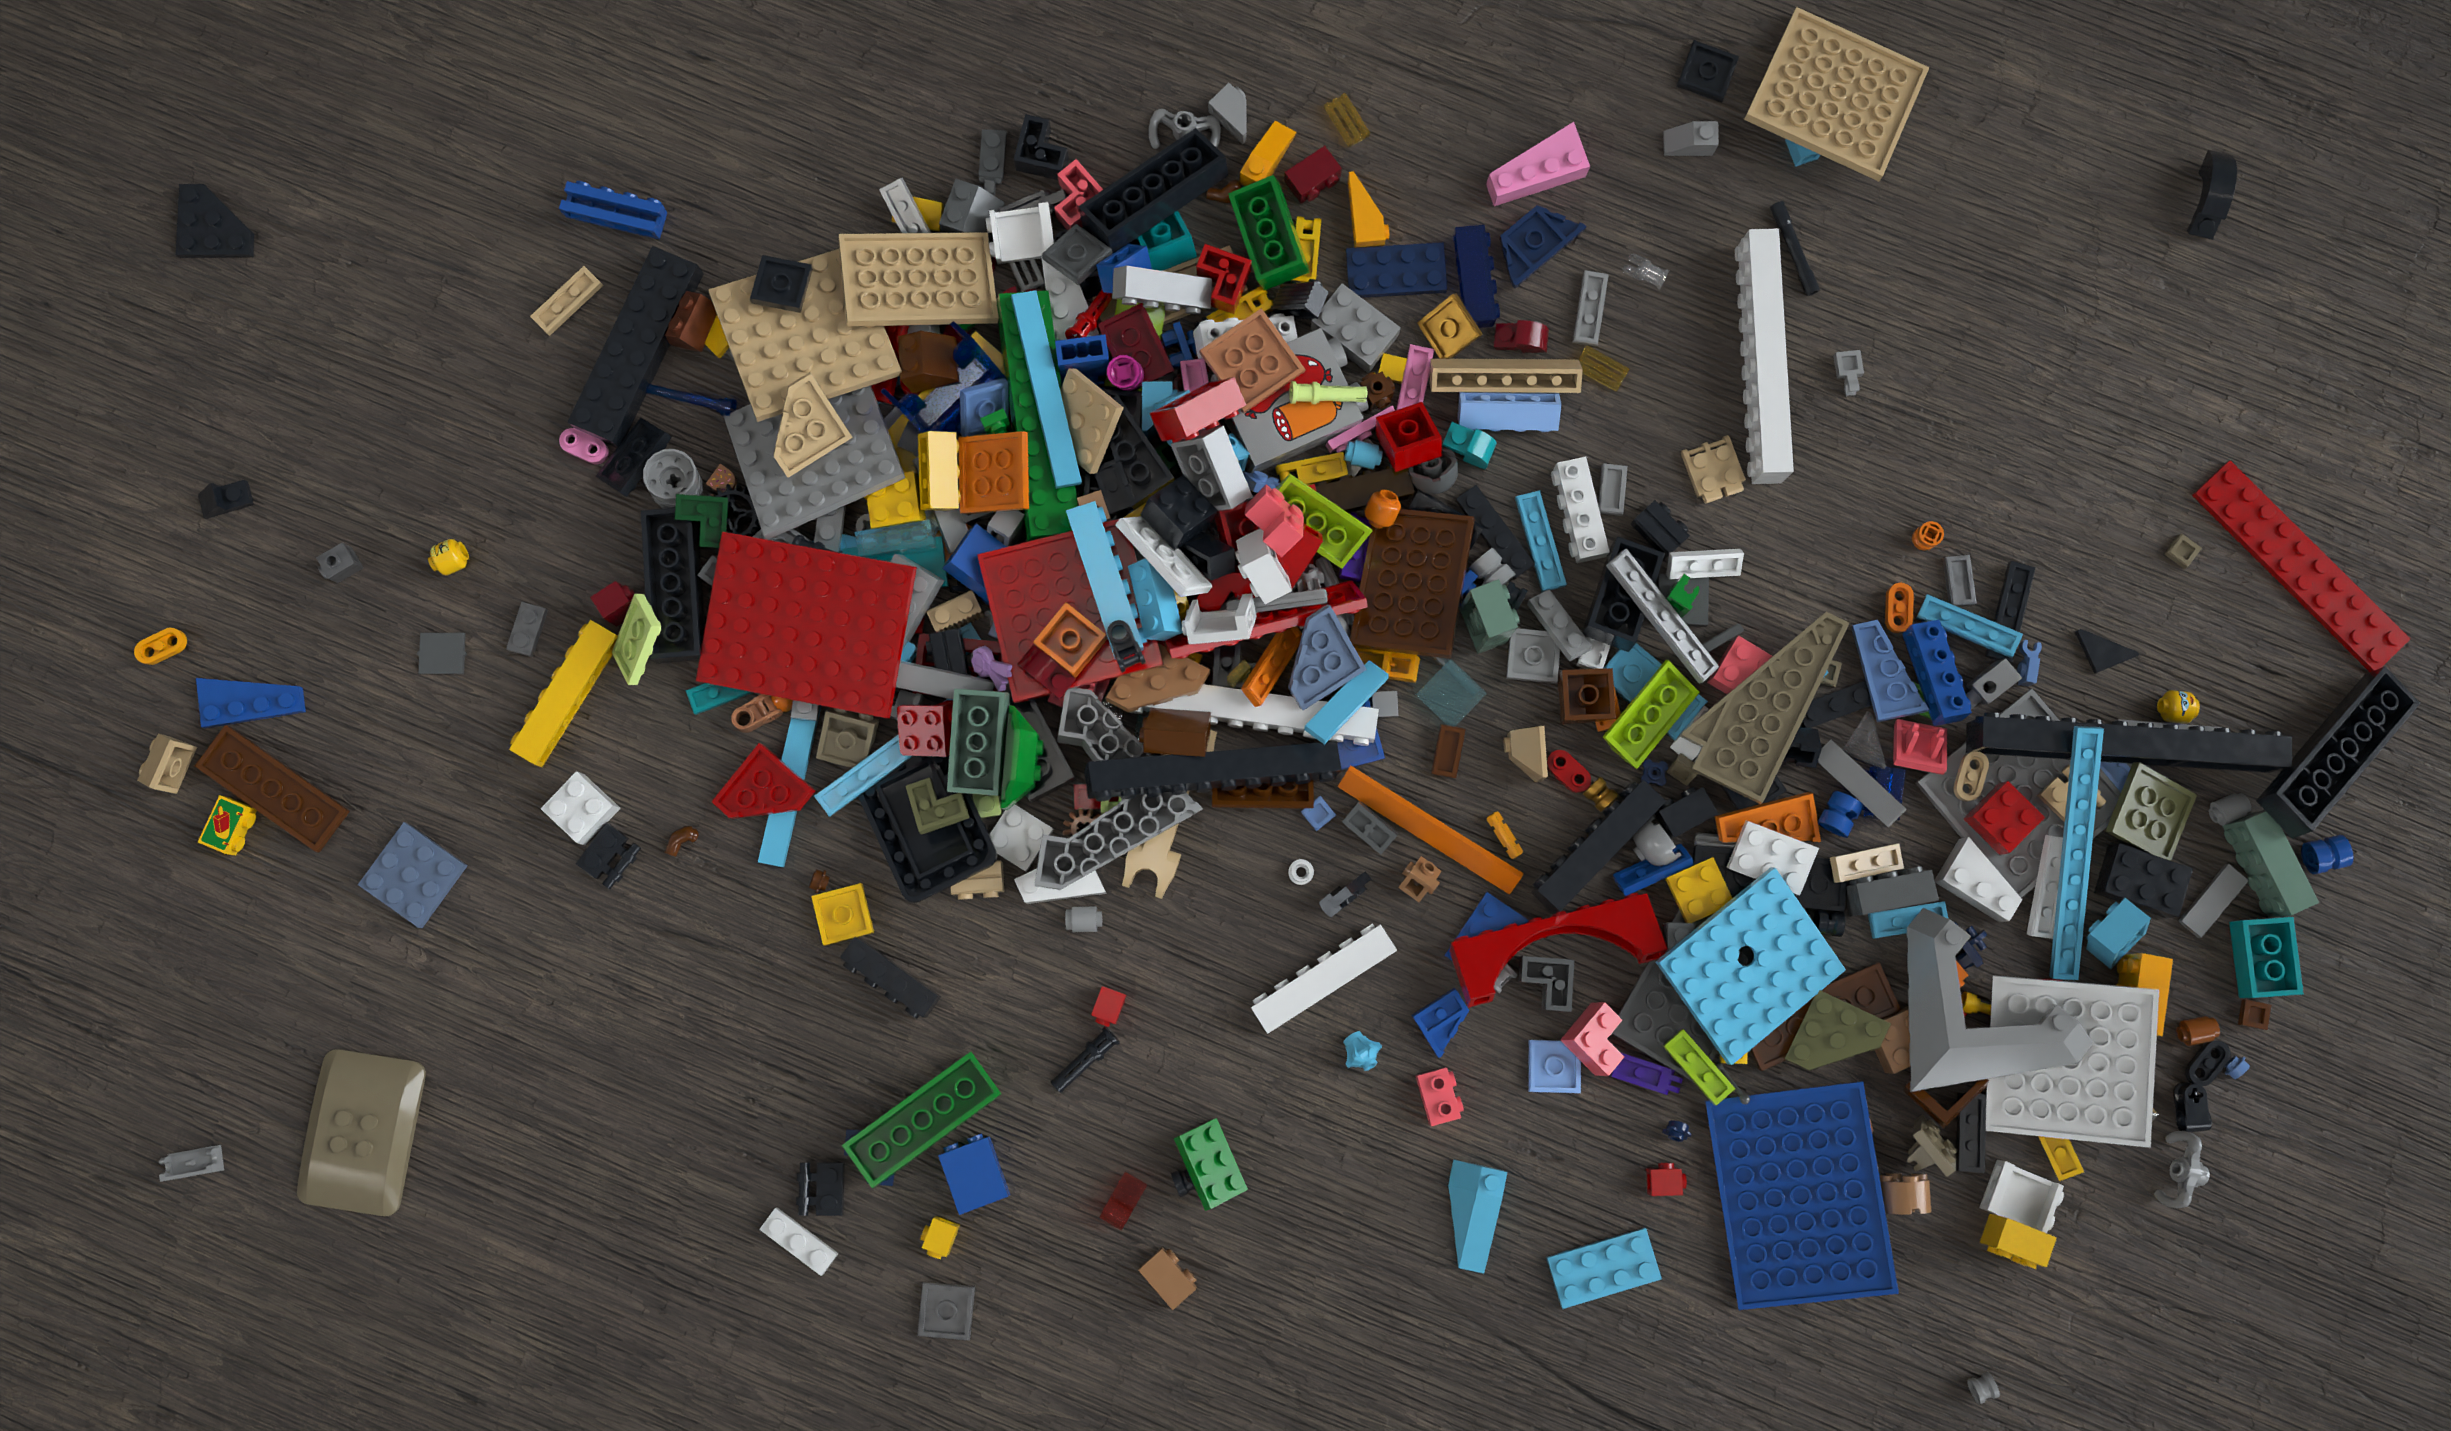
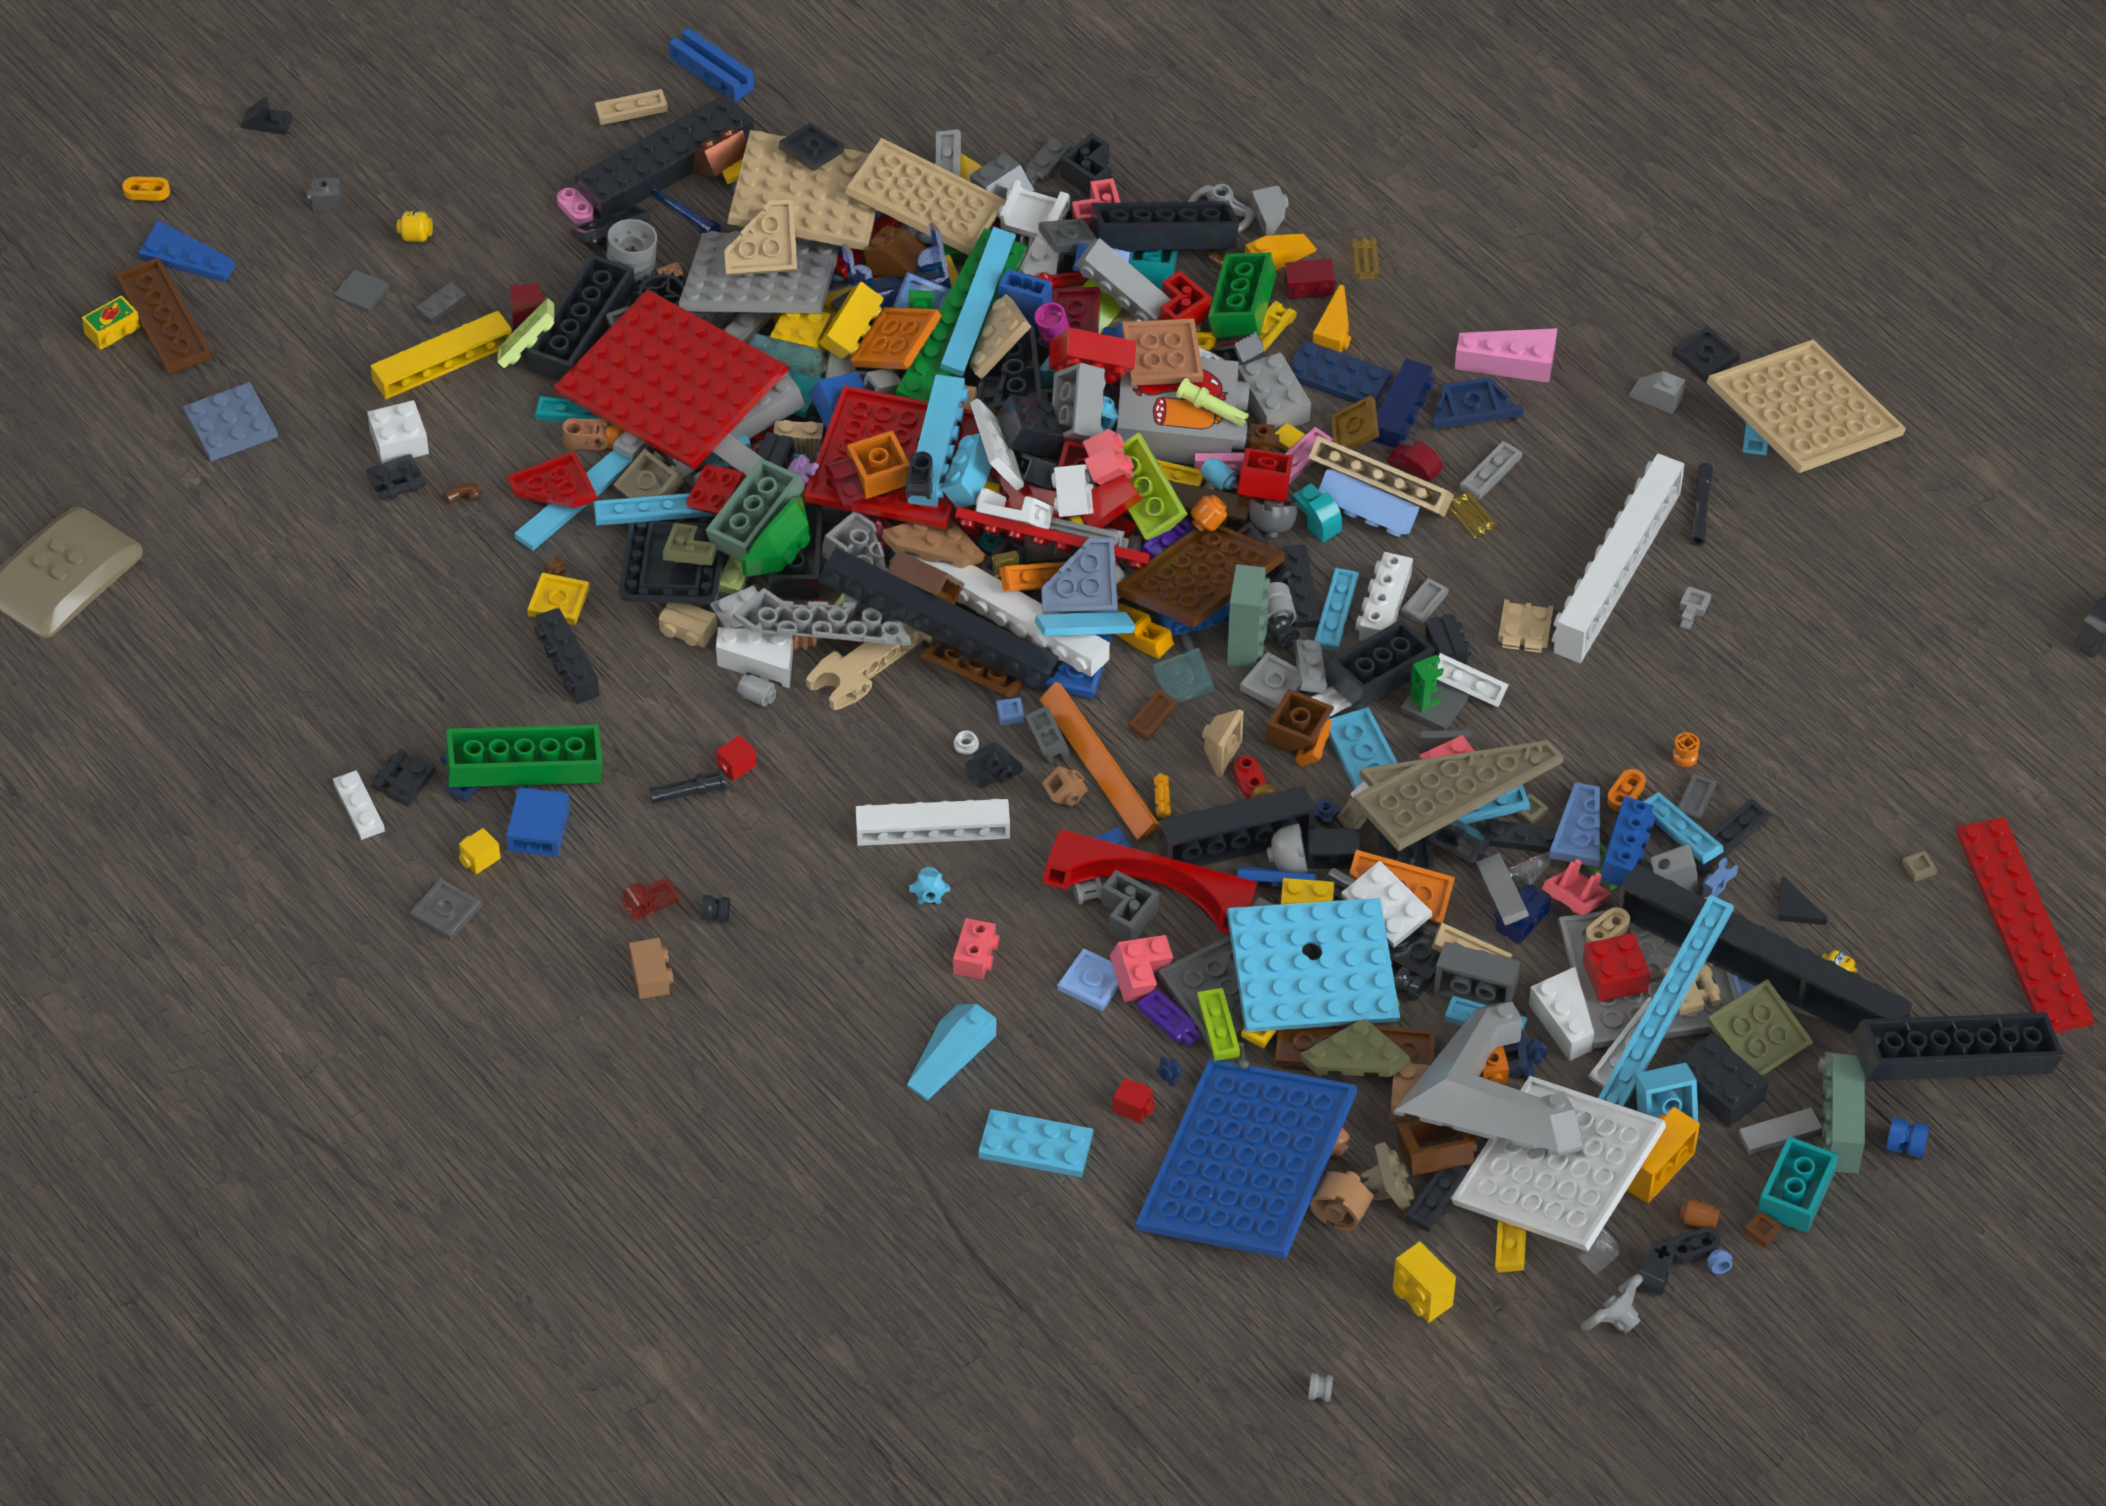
camera: 30 degrees right, 30 degrees down
tan slope [137,733,197,794] -> none
dark green plate [674,494,728,548] -> none
plate [1174,1118,1248,1211] -> none
light grey tile [1372,691,1399,718] -> none
blue wing [1411,988,1469,1058] -> none
lime slope [1603,660,1700,769] -> none
light grey tile [1606,548,1719,684] -> none
clear piece [1623,254,1670,290] -> none
blue wheel [1818,791,1864,838] -> none
white panel [1979,1160,2064,1233] -> none

